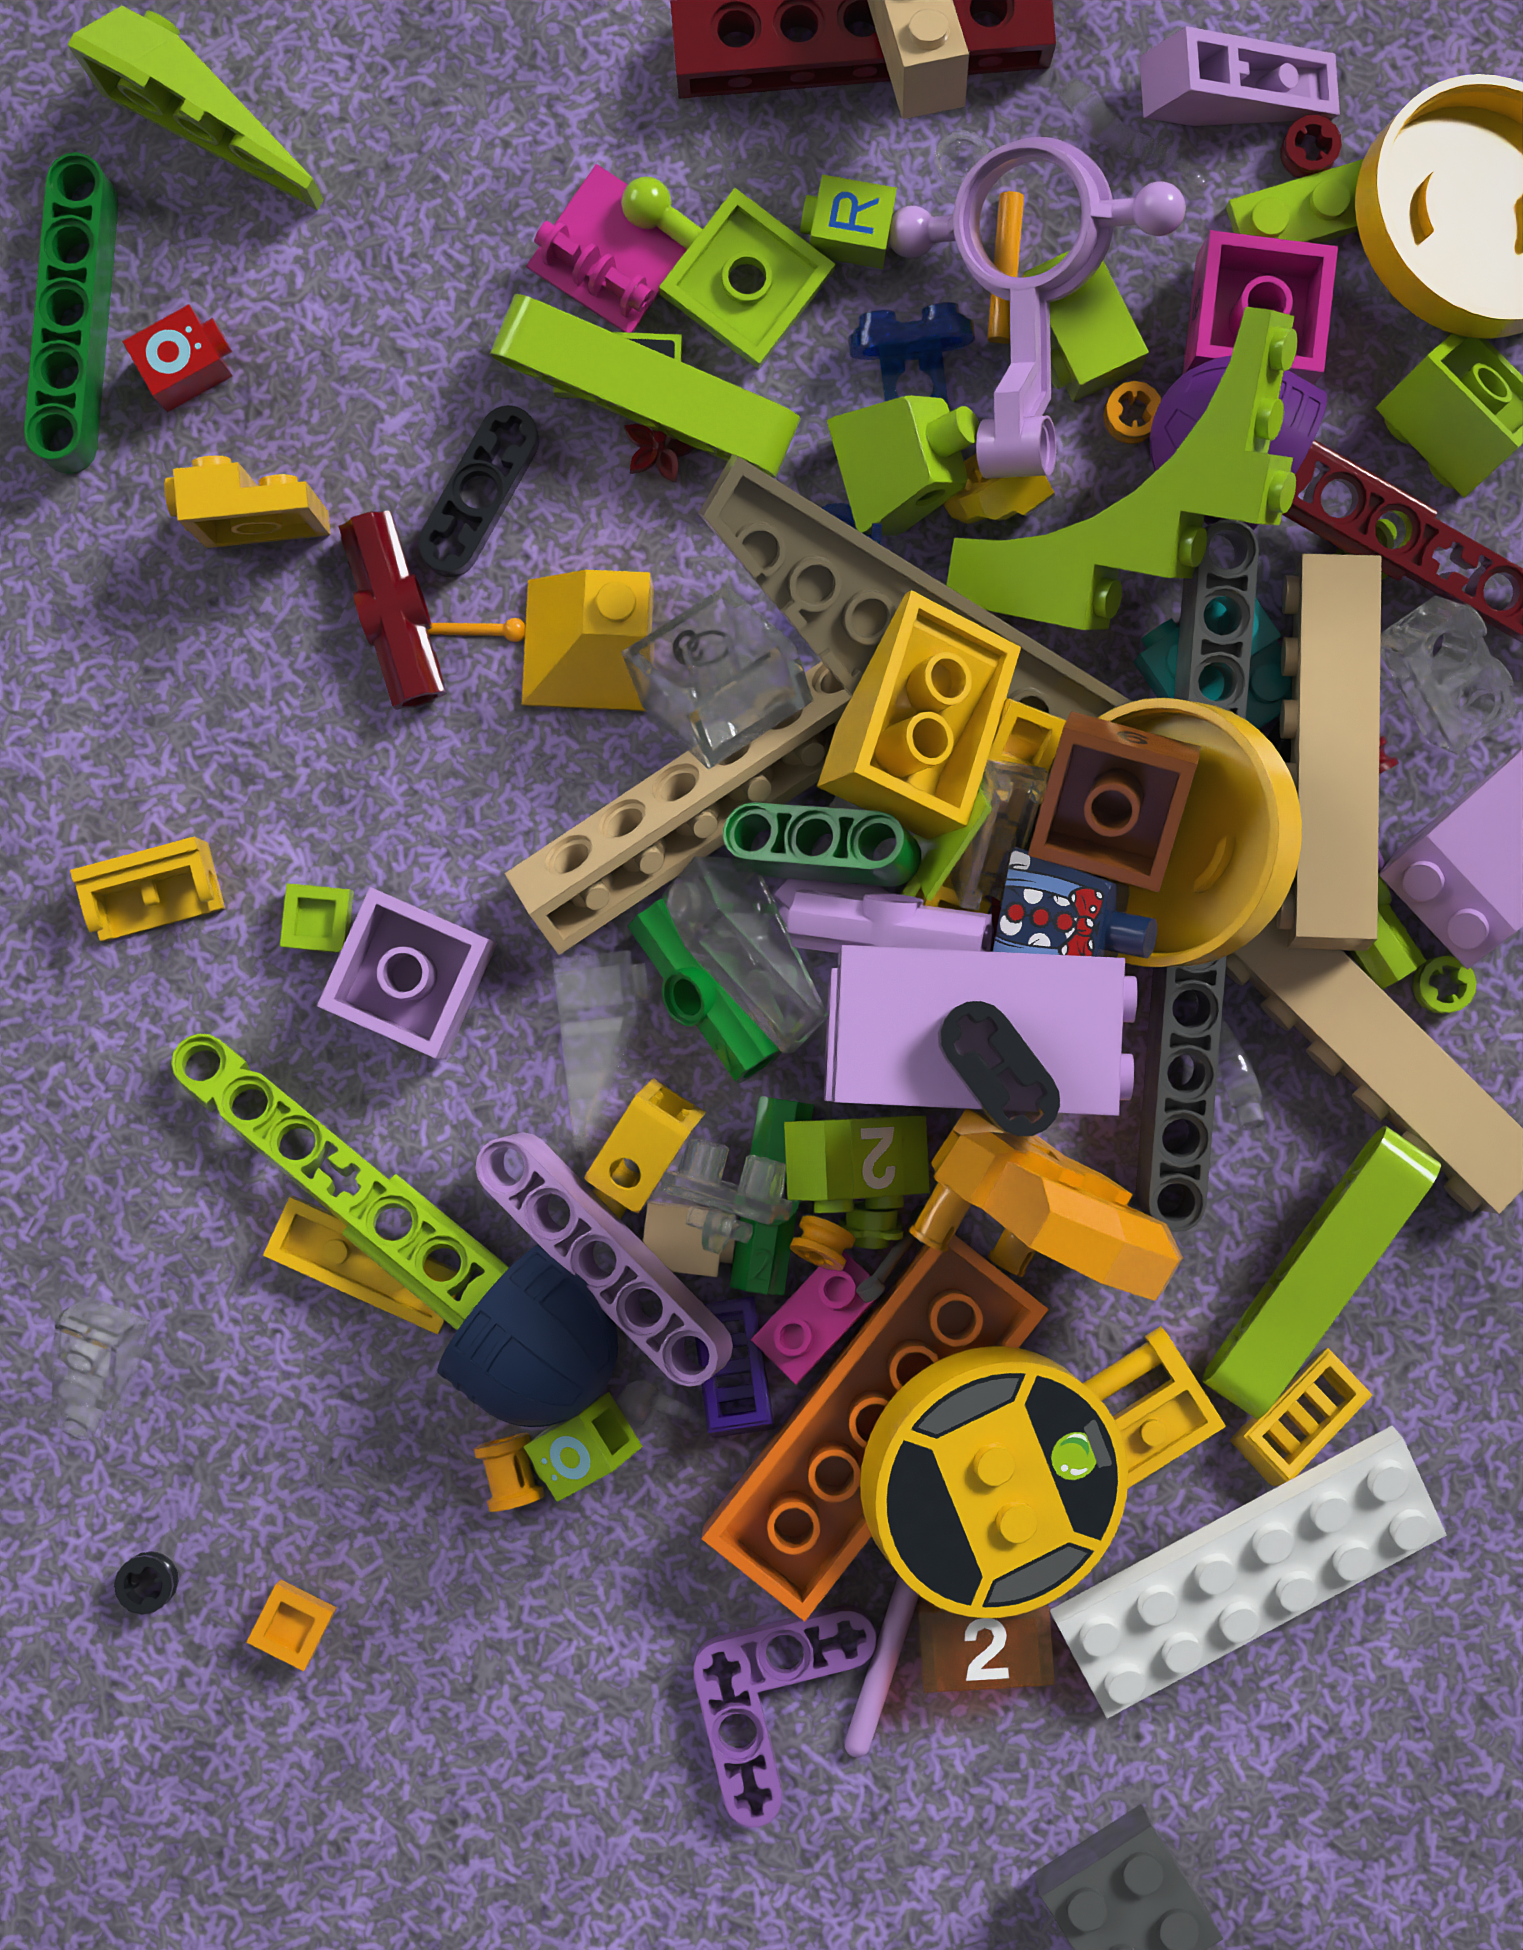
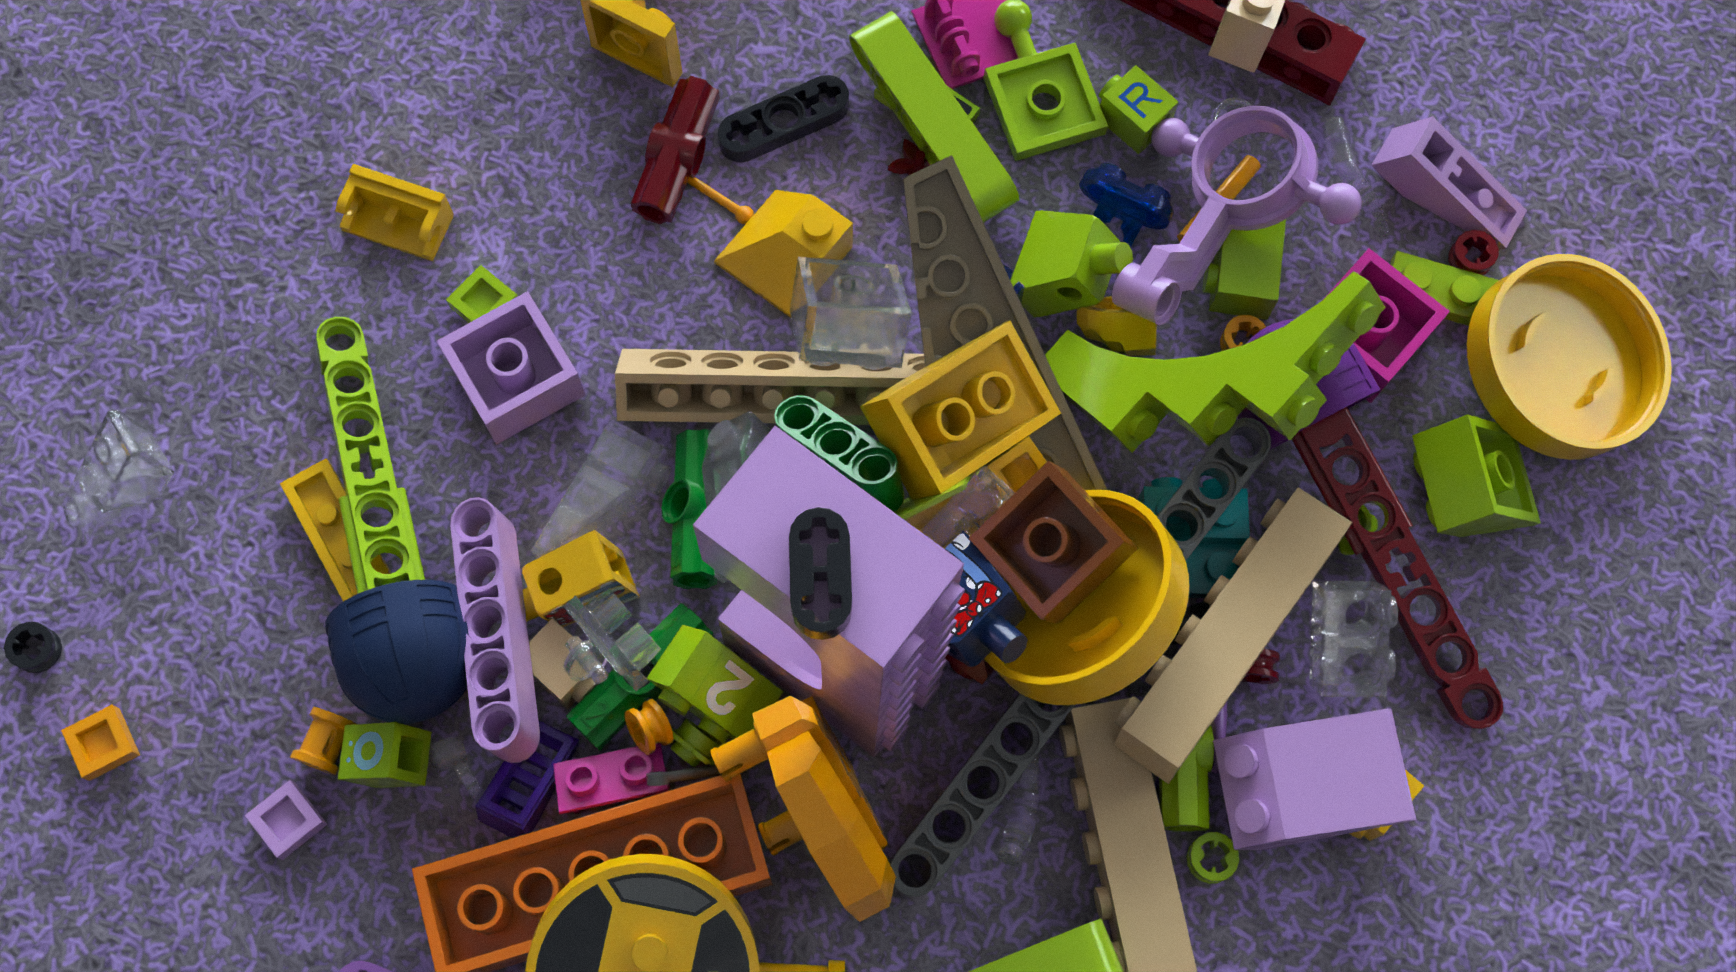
camera: 25 degrees right, 15 degrees down
none -> lavender plate [245,780,328,860]

